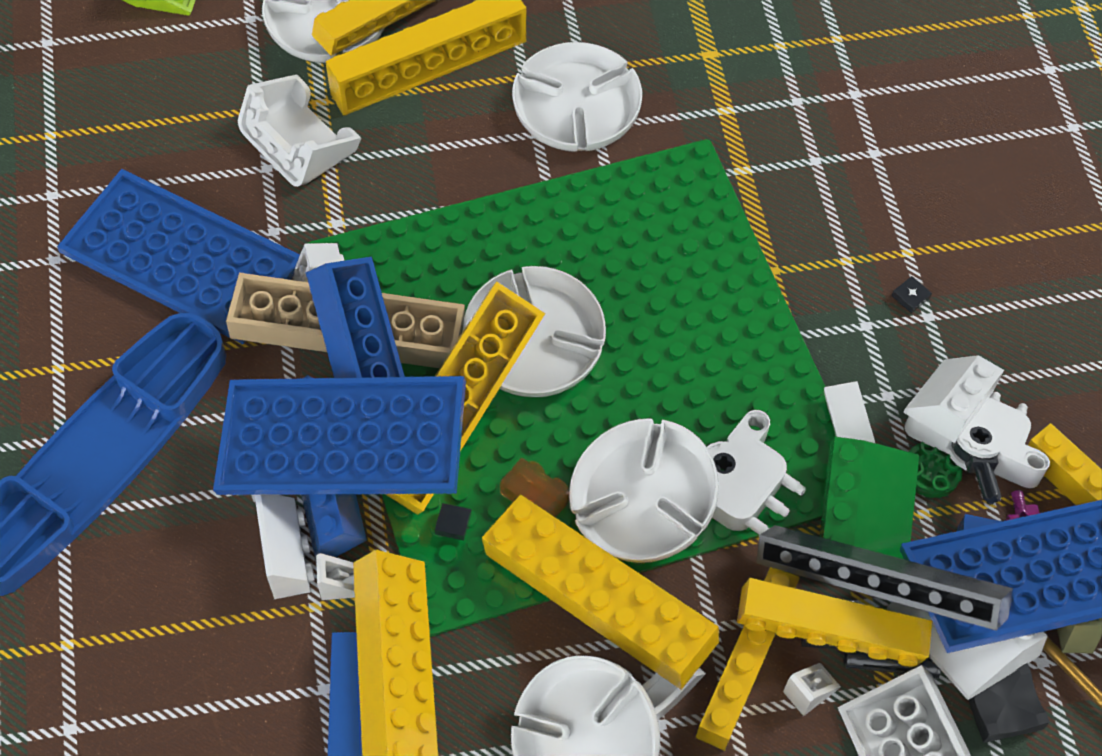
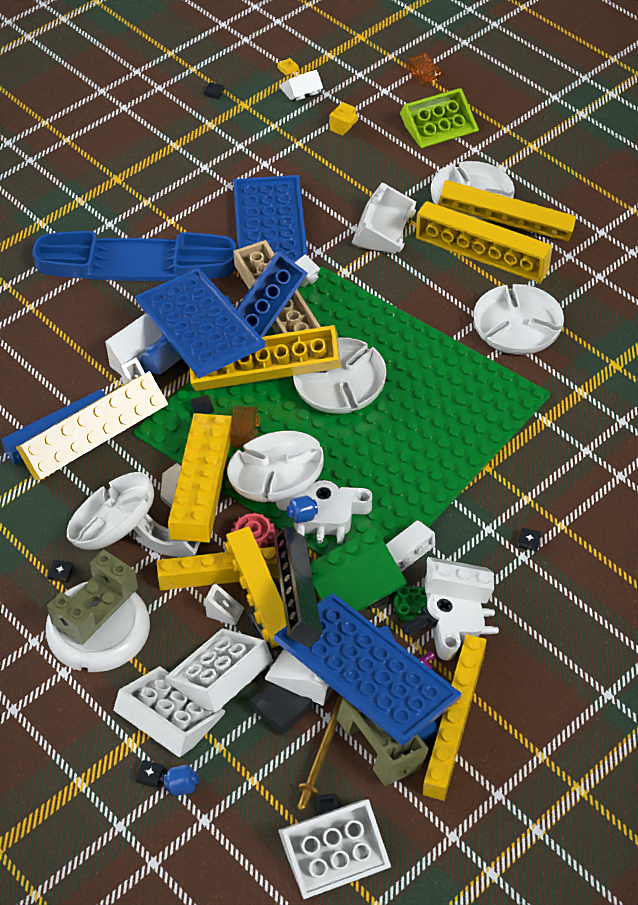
camera: 60 degrees right, 10 degrees down
none -> white tile [160,463,181,508]
none -> coral gear [231,513,275,548]
none -> blue head [287,495,318,523]
none -> yellow brick [329,102,358,136]

